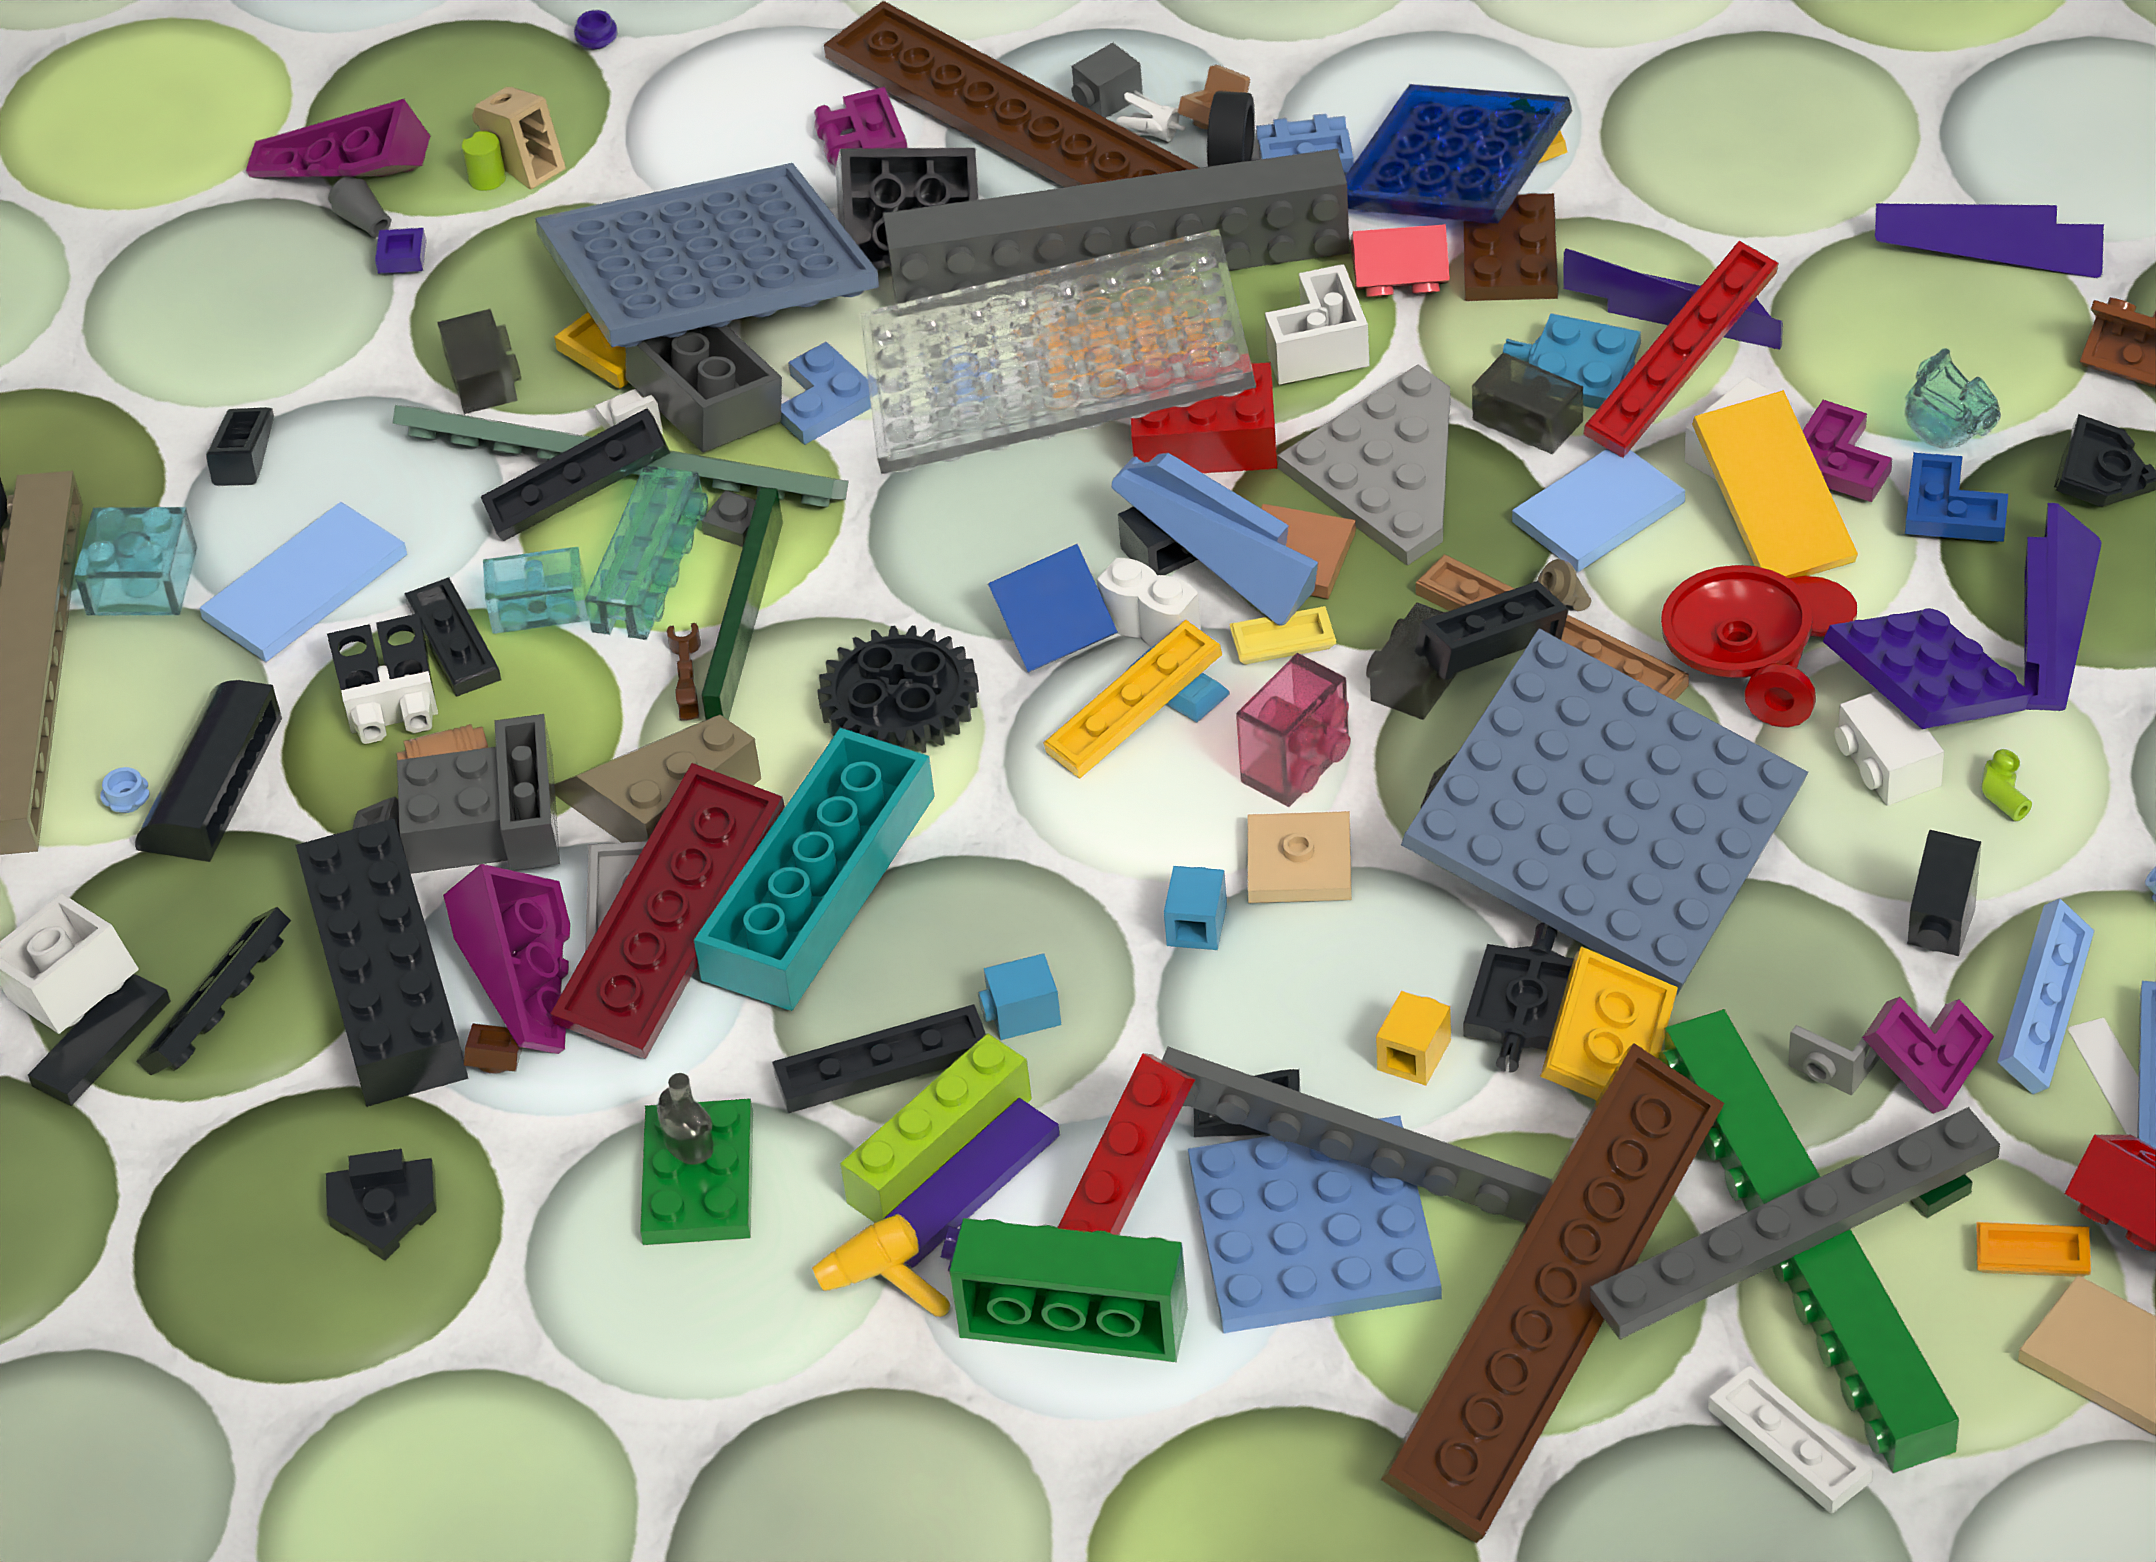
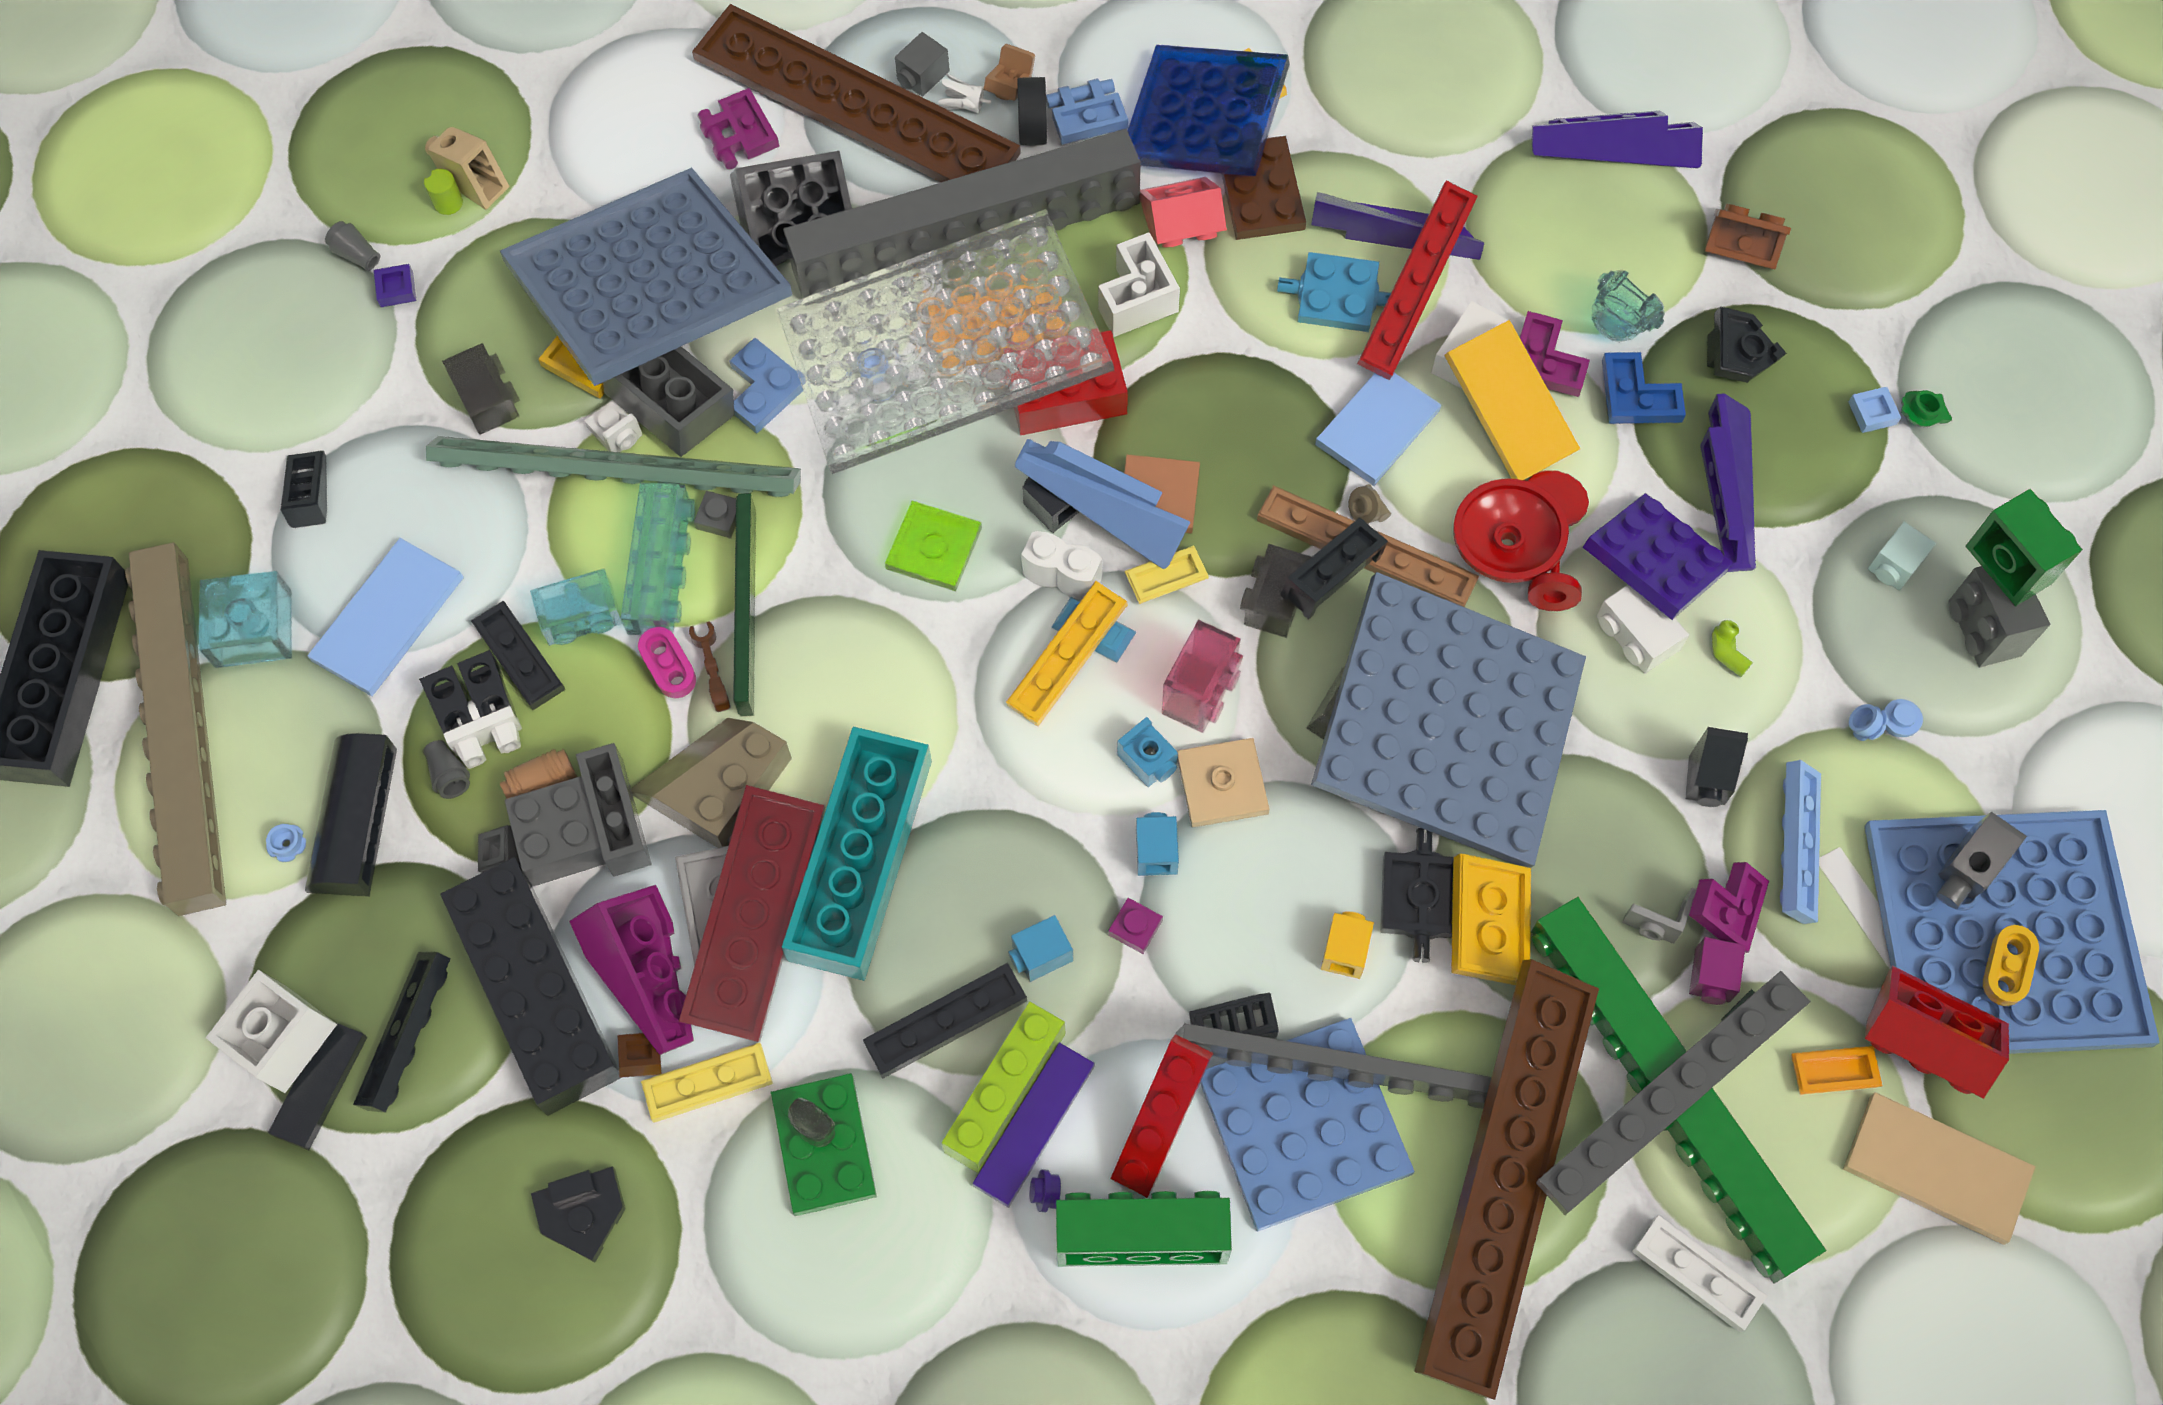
camera: 15 degrees left, 20 degrees up
magenta wedge [246,99,430,177] -> none
black plate [480,408,670,542] -> none
dark purple plate [574,10,618,49] -> none
yellow piece [812,1214,950,1317] -> none
black gear [817,625,979,754] -> none
blue piece [988,544,1118,673] -> none
light grey plate [1278,364,1450,566] -> none
clear smoke brick [1472,352,1583,455] -> none
none -> dark grey cone [423,740,470,799]
none -> dark pink plate [638,627,696,698]
none -> light yellow tile [641,1043,773,1123]
none -> clear neon green tile [885,500,982,592]
none -> magenta plate [1108,898,1163,954]
none -> dark azure brick [1117,717,1178,788]
none -> magenta brick [1689,937,1746,1005]

